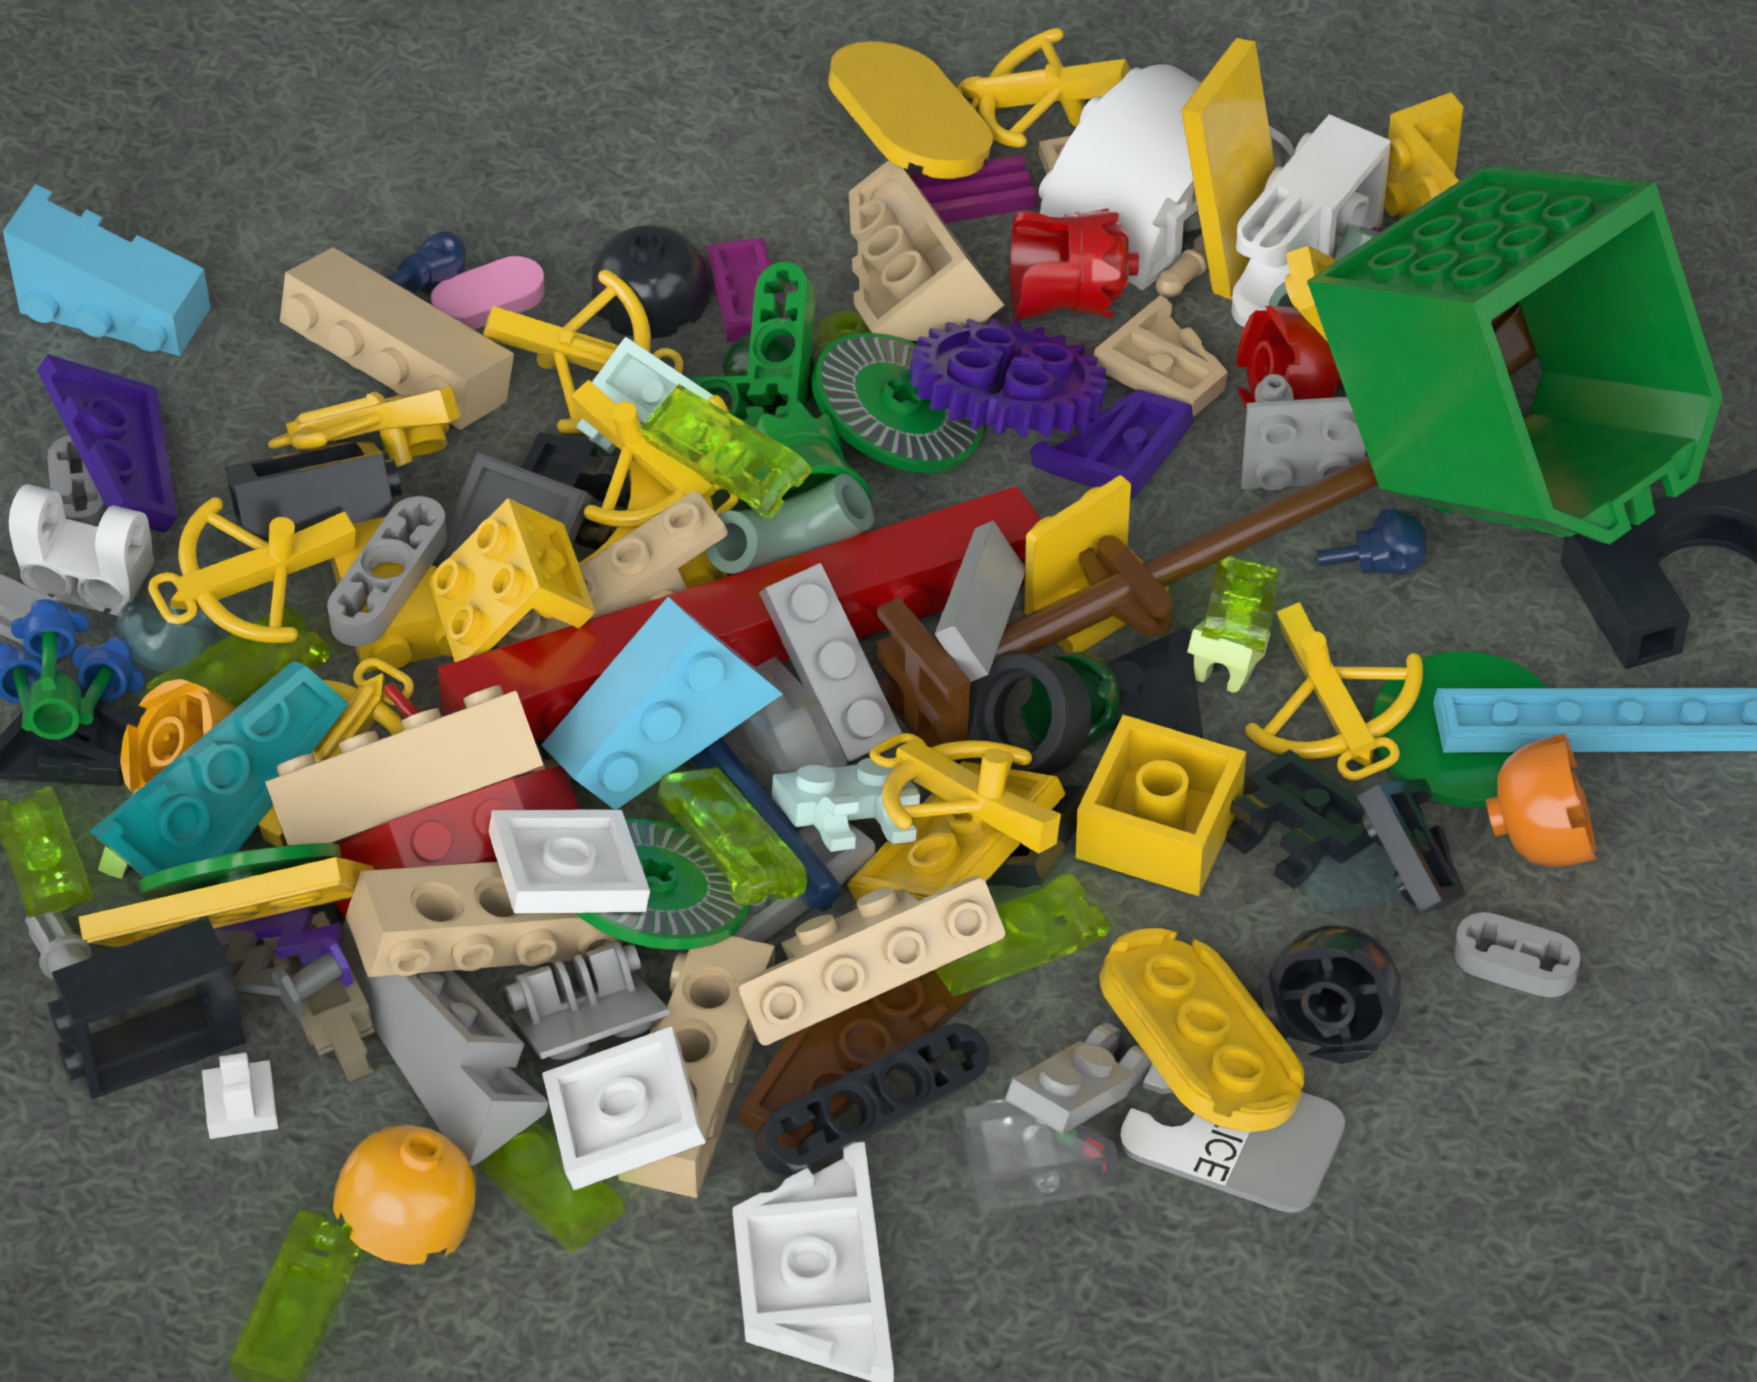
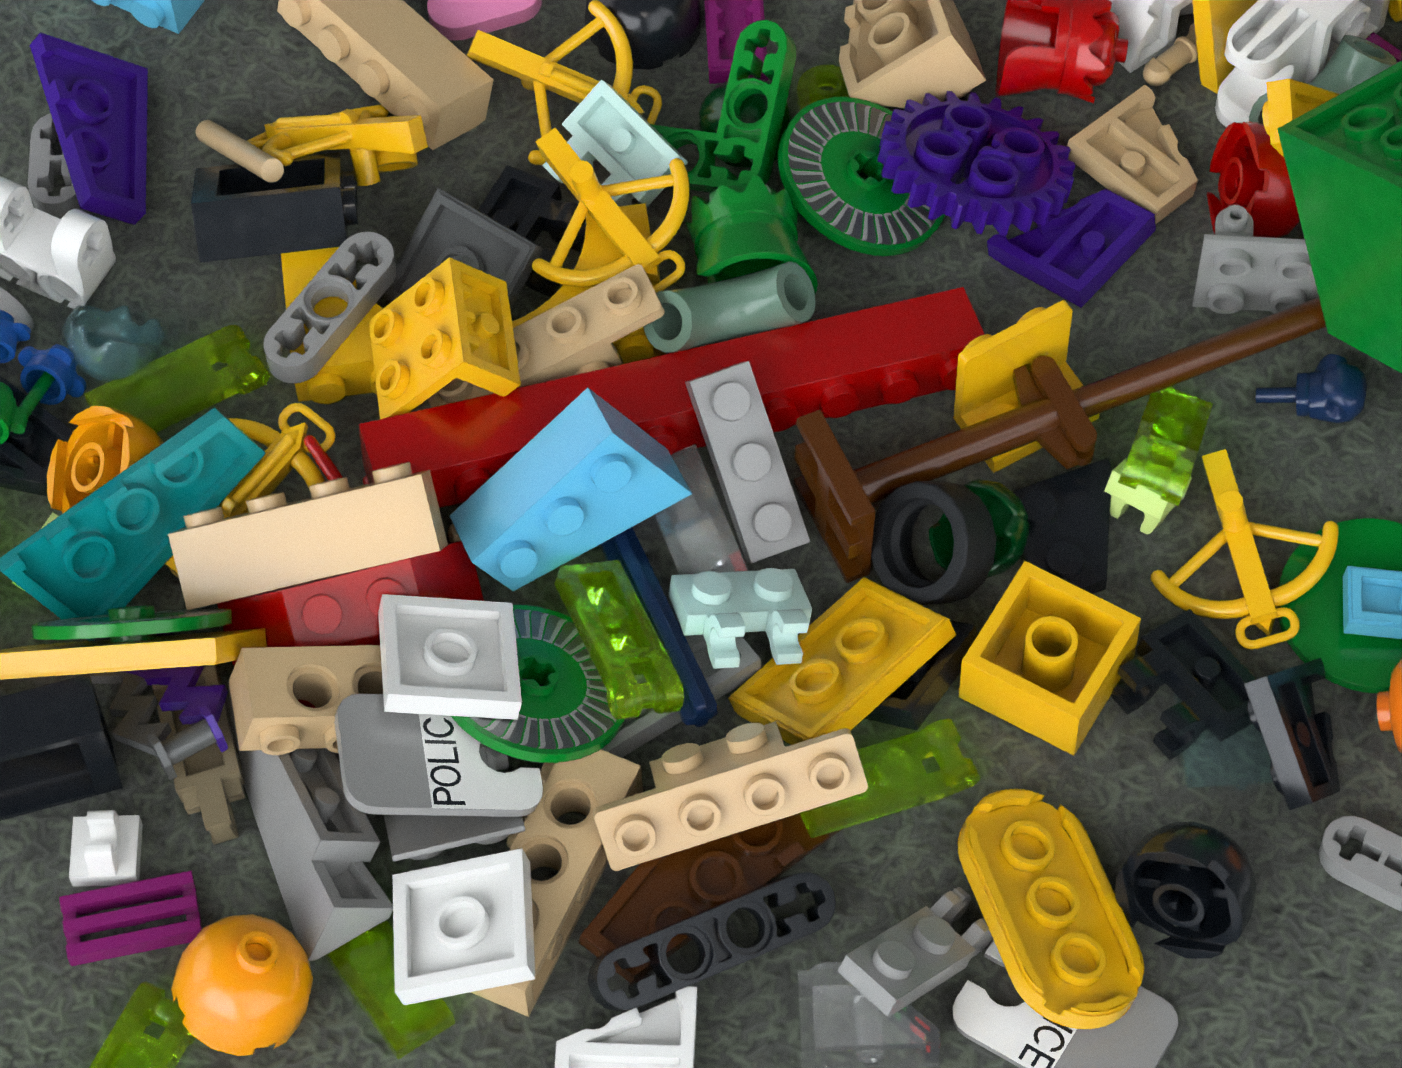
camera: 10 degrees right, 10 degrees up
yellow piece [148,497,356,643] -> none
clear neon green plate [639,384,812,519] -> none
yellow piece [869,733,1061,854] -> none
light grey tile [935,521,1025,682] -> none
none -> magenta tile [59,870,202,966]
none -> tan bar [196,120,284,183]
none -> piece [334,694,543,817]

